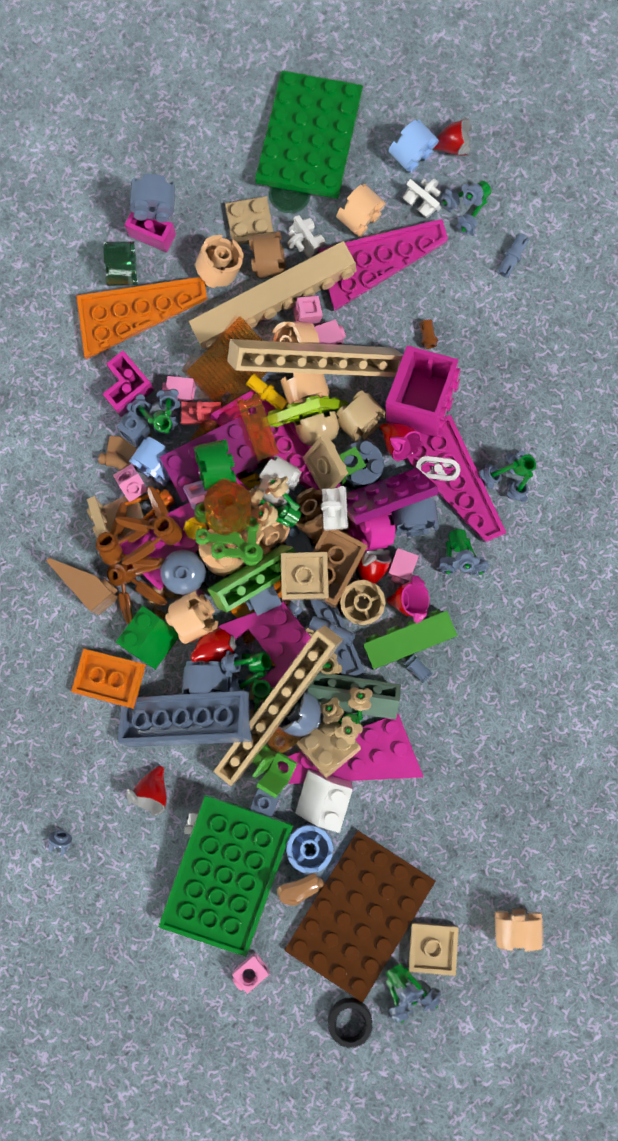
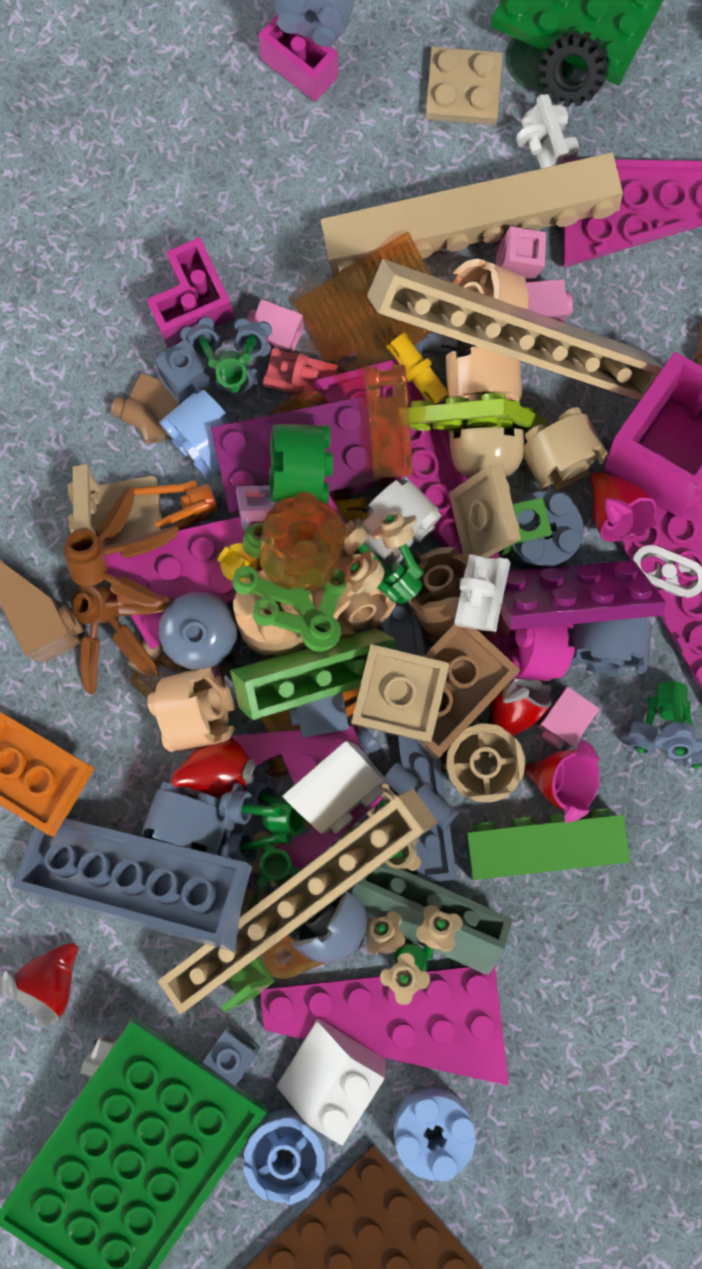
camera: 10 degrees right, 0 degrees up
orange wing [77,277,208,360] -> none
clear green brick [103,241,138,286] -> none
bright pink brick [113,464,147,502] -> none
dark orange plant [115,486,183,565] -> none
green slope [116,605,179,670] -> none
light nougat brick [195,235,244,288] -> none
medium nougat brick [249,231,286,279] -> none
bright green bracket [256,752,297,798] -> none
medium nougat arm [277,873,324,906] -> none
tan plate [296,721,361,778] -> none
light nougat brick [336,183,386,237] -> none
sand blue pin [404,654,433,683] -> none
none -> white slope [283,741,387,834]
none -> light blue brick [393,1086,476,1182]
none -> black tyre [539,30,609,107]

